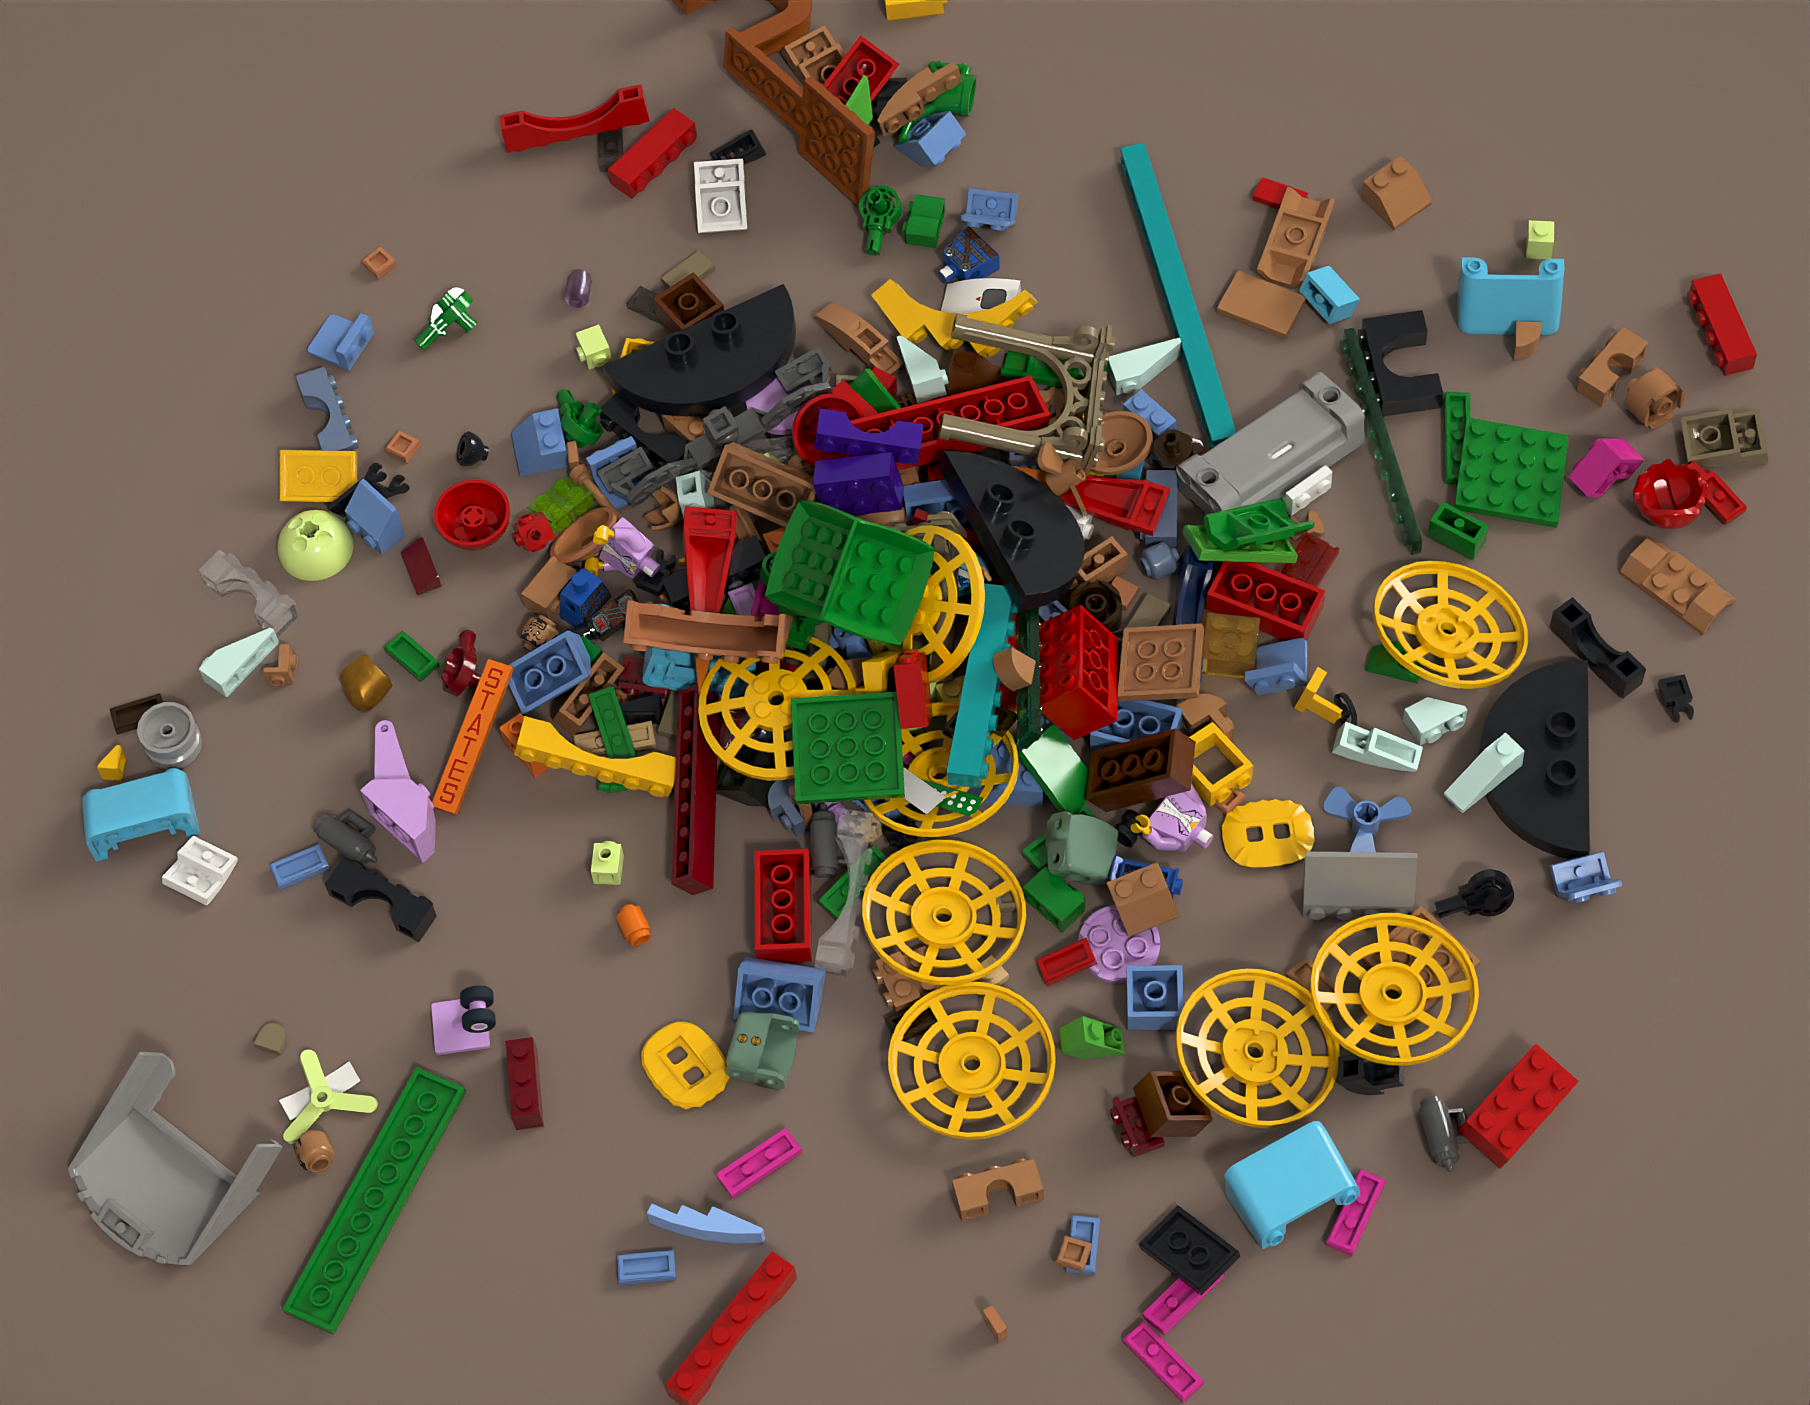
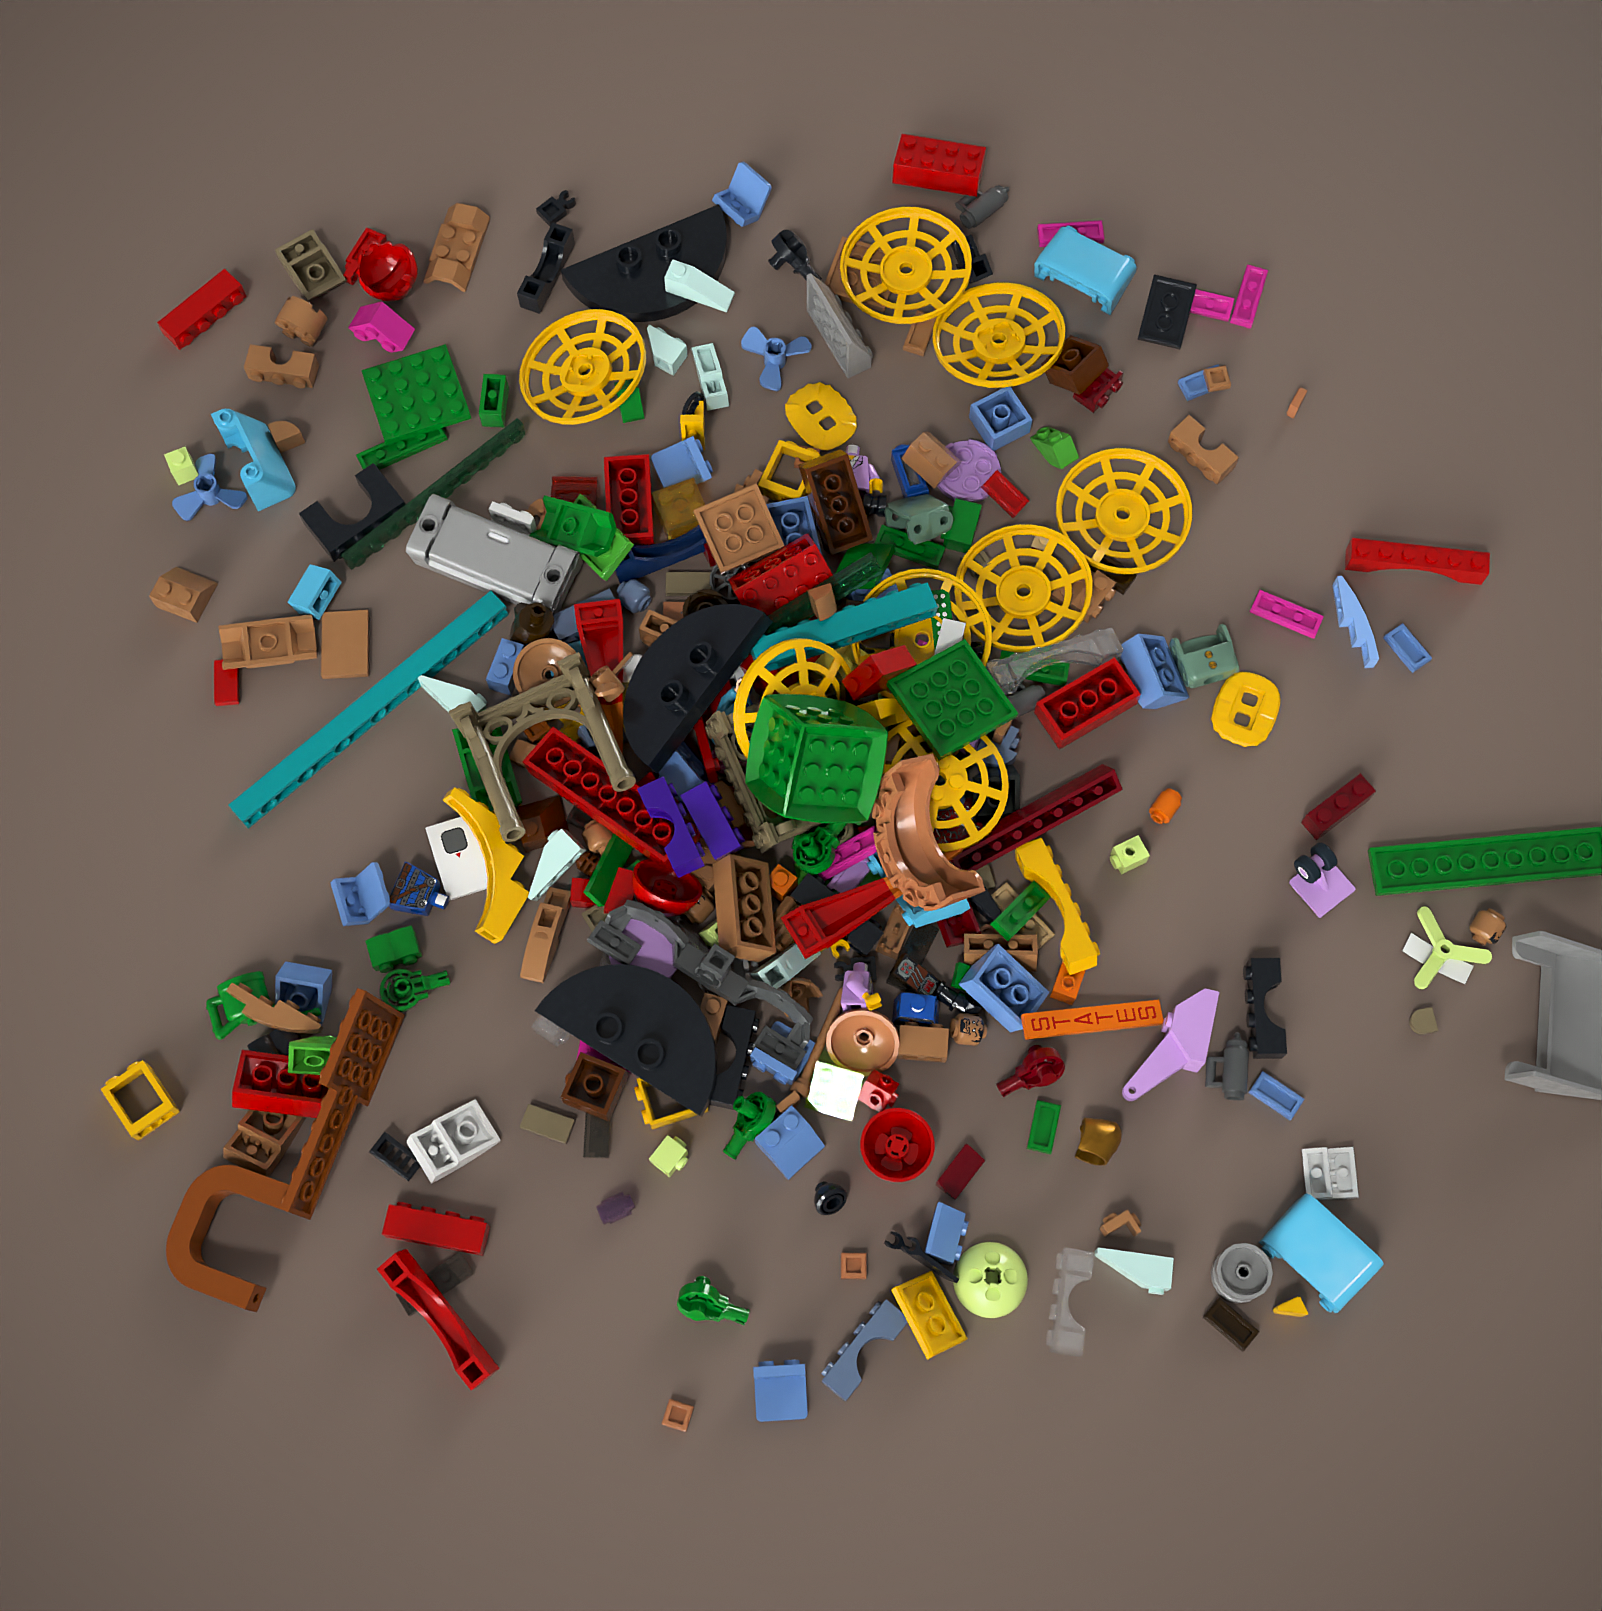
camera: 125 degrees left, 10 degrees up
none -> medium blue piece [172,454,248,521]

